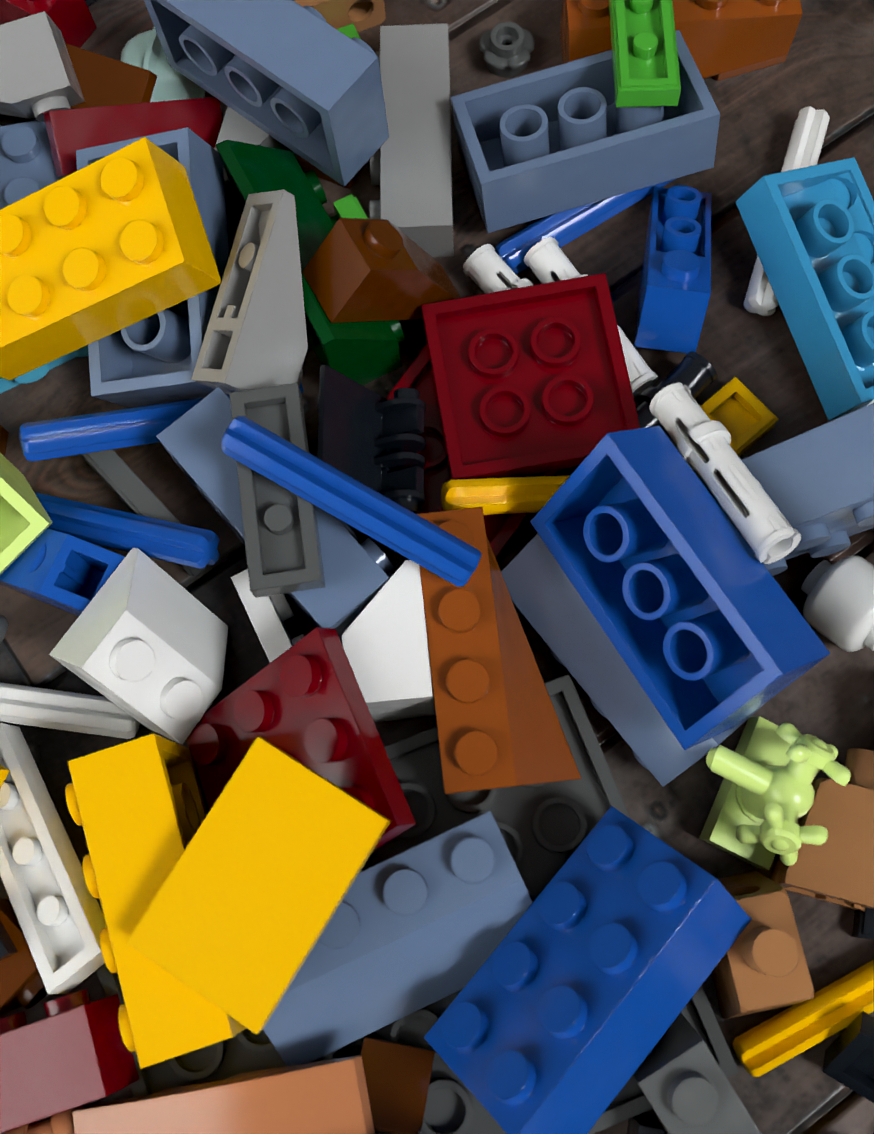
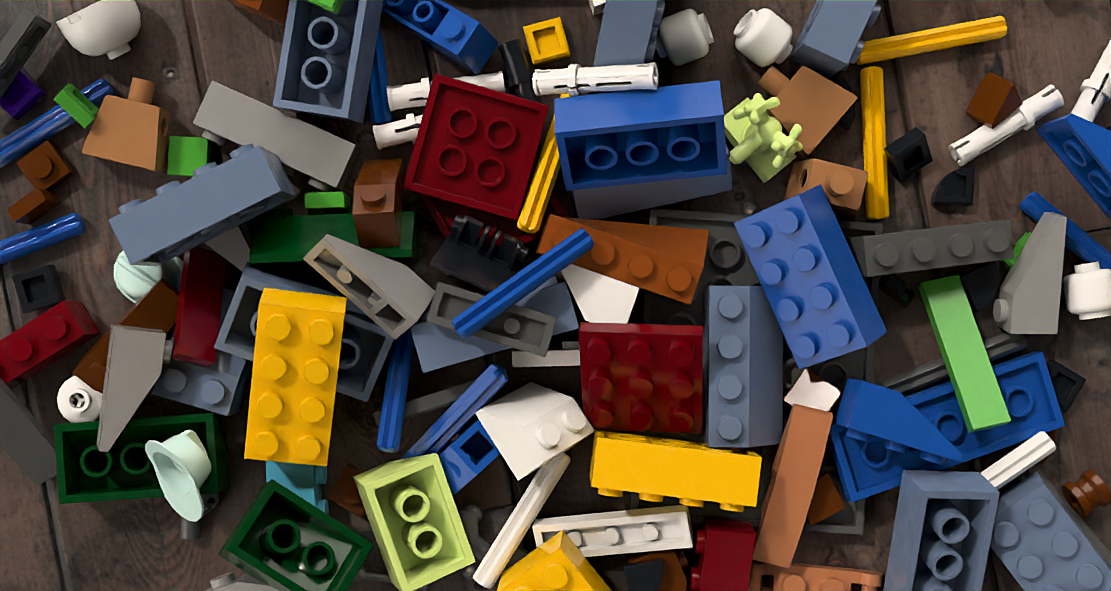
camera: 75 degrees left, 15 degrees up
yellow tile [126,737,391,1035] -> none
dark grey plate [480,22,535,78] -> none

